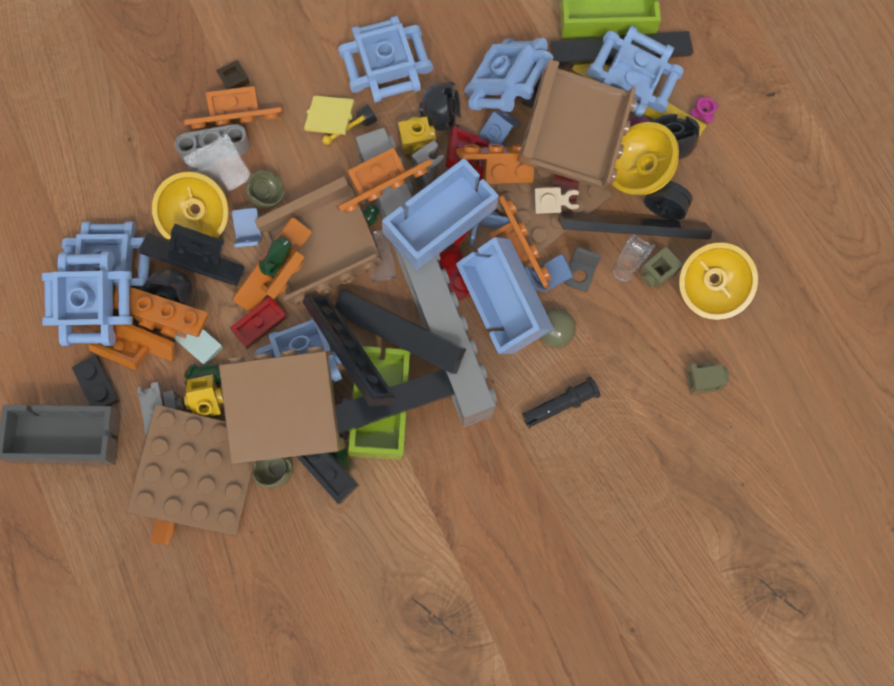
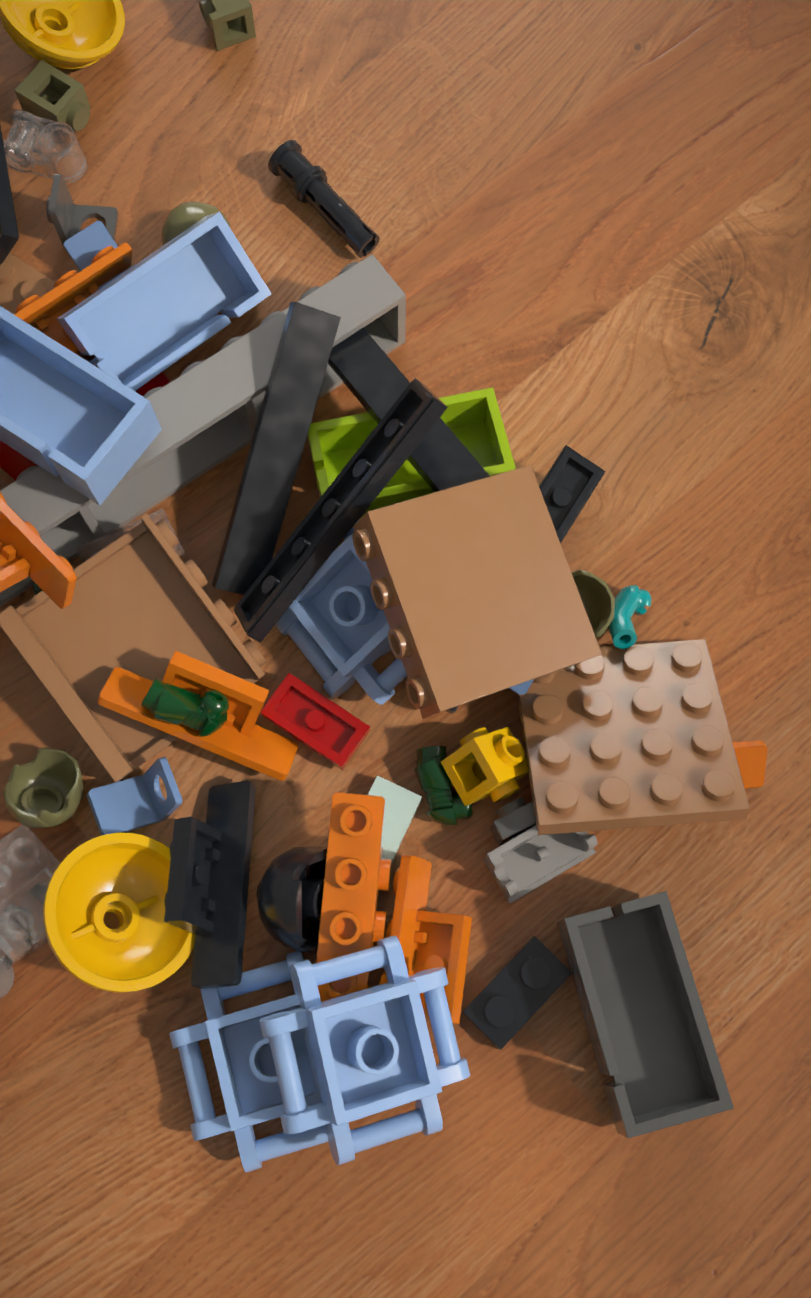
camera: 105 degrees left, 0 degrees up
none -> teal arm [608,585,652,649]

